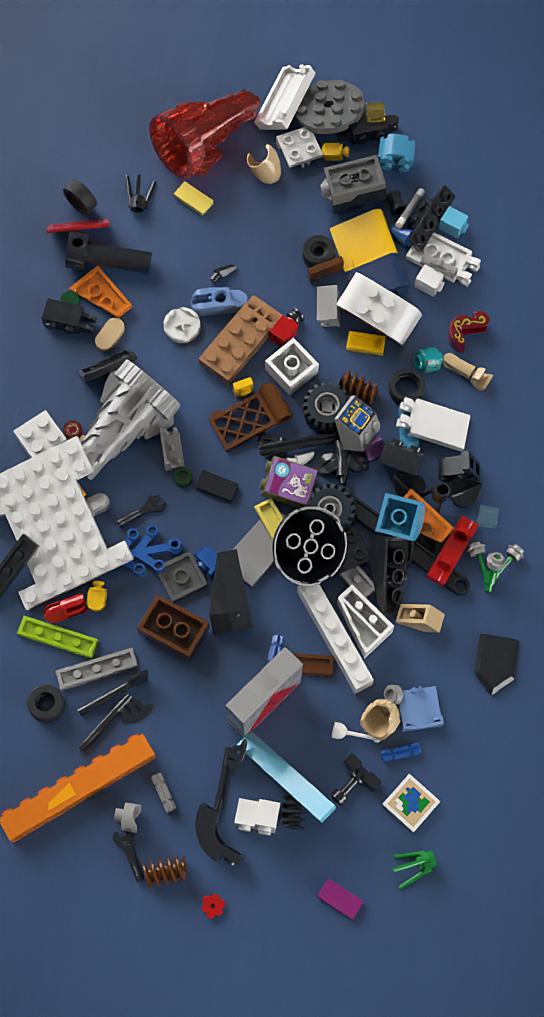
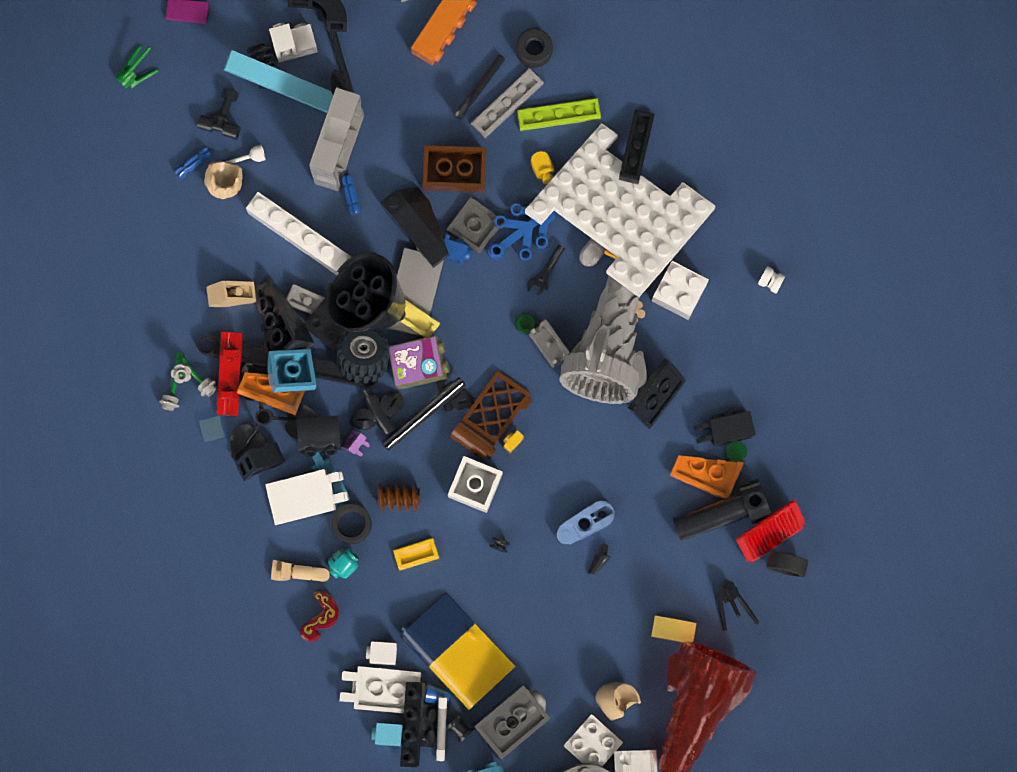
camera: 155 degrees right, 10 degrees up
red arm [44,593,88,623] -> none
clear red tile [63,420,83,439] -> none
black piece [78,693,153,752] -> none
tan tile [95,318,125,352] -> none
light grey axle [151,773,176,813] -> none
white tile [164,307,201,343] -> none
black tile [195,470,238,502] -> none
medium nougat hinge [198,295,282,386] -> none
red brick [269,315,298,347] -> none
white bar [286,451,314,465] -> none
reddish brown tile [294,653,334,677] -> none
black tyre [302,235,336,268] -> none
black wheel [303,382,350,434] -> none
reddish brown tile [307,256,344,283] -> none
light grey hinge [317,285,340,327] -> none
yellow arm [322,143,349,161] -> none
slope [335,396,380,452] -> none
white brick [336,272,422,347] -> none
white wedge [337,585,394,659] -> none
tile [382,774,440,833] -> none
light grey tile [384,685,403,705] -> none
medium blue piece [398,686,444,732] -> none
light grey pin [420,253,458,279] -> none
black tile [474,634,519,696] -> none

